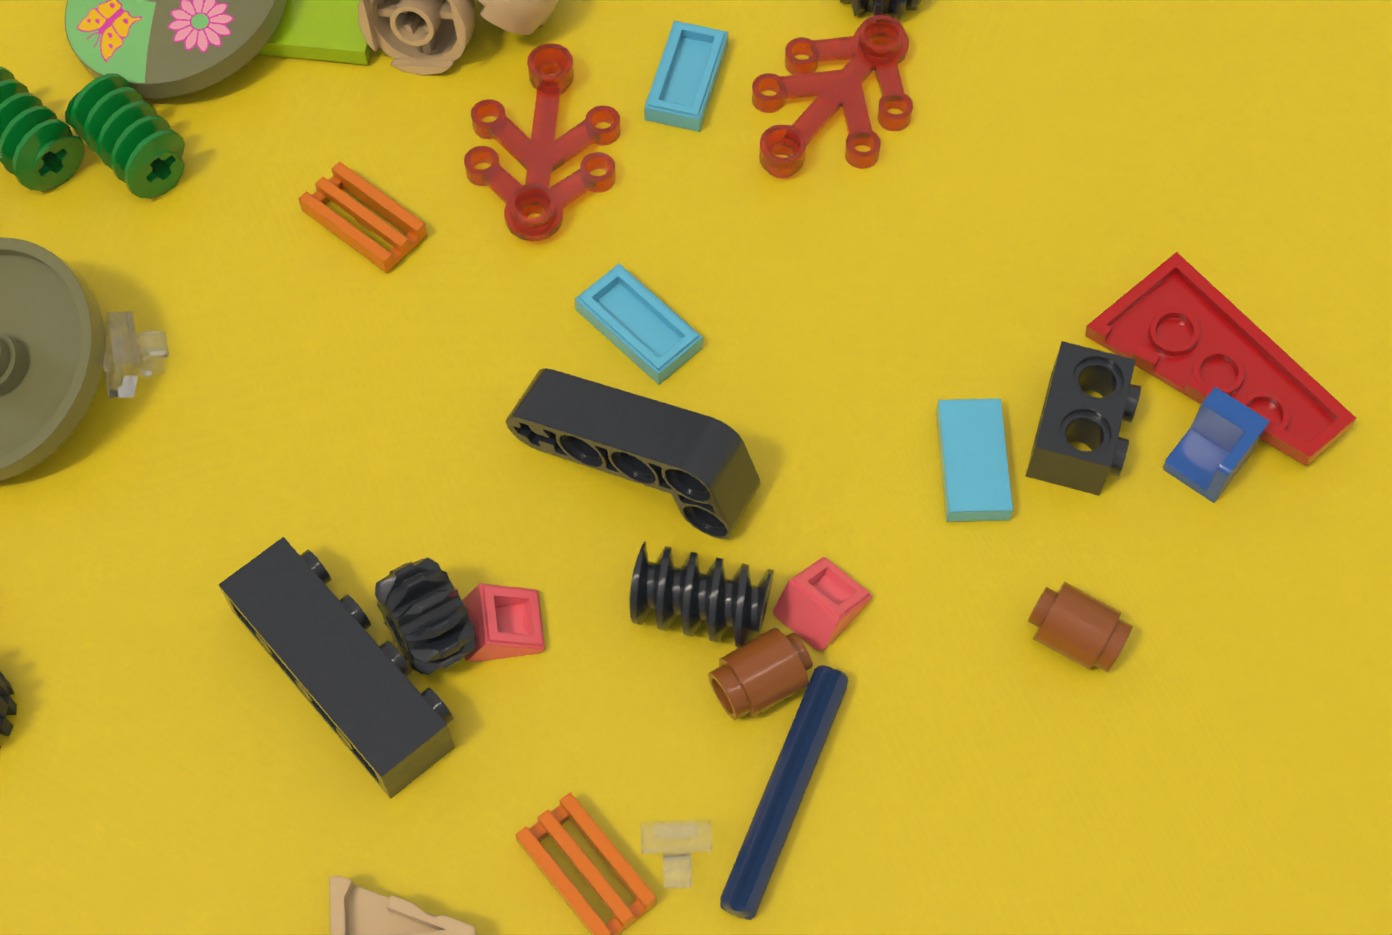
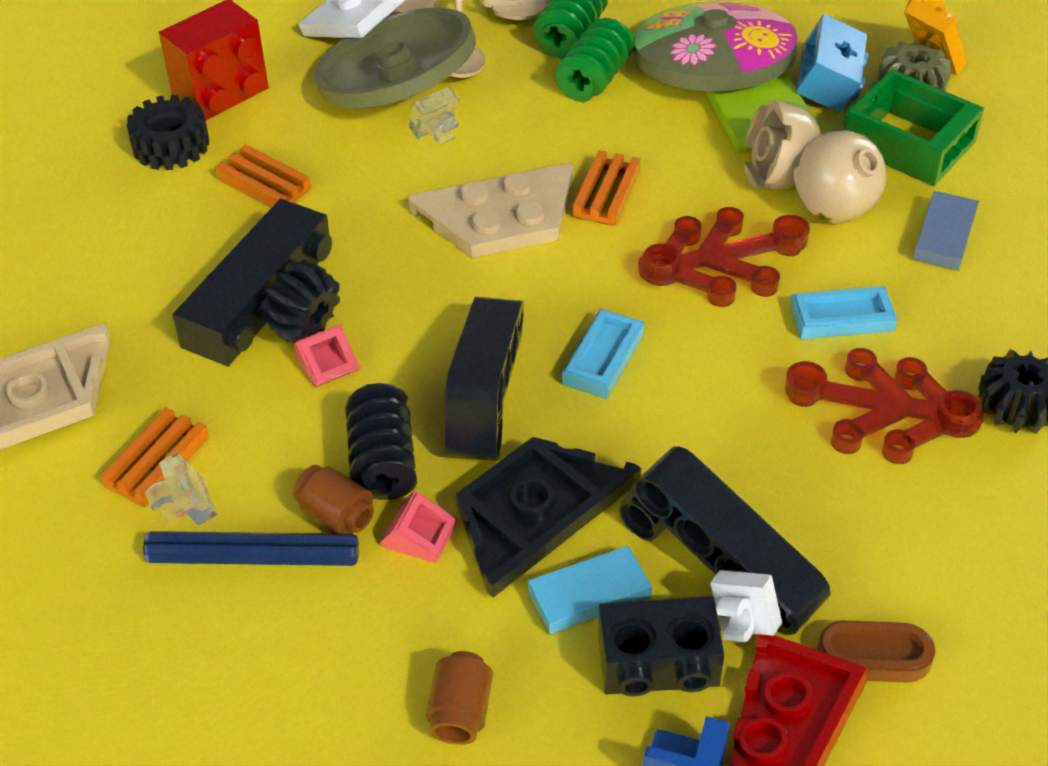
camera: 70 degrees right, 15 degrees down
none -> orange tile [215,144,311,207]
none -> tan wing [408,163,573,258]
none -> black wing [456,437,642,598]
none -> black beam [619,446,831,635]
none -> white tile [710,570,782,642]
none -> dark orange tile [817,621,935,682]

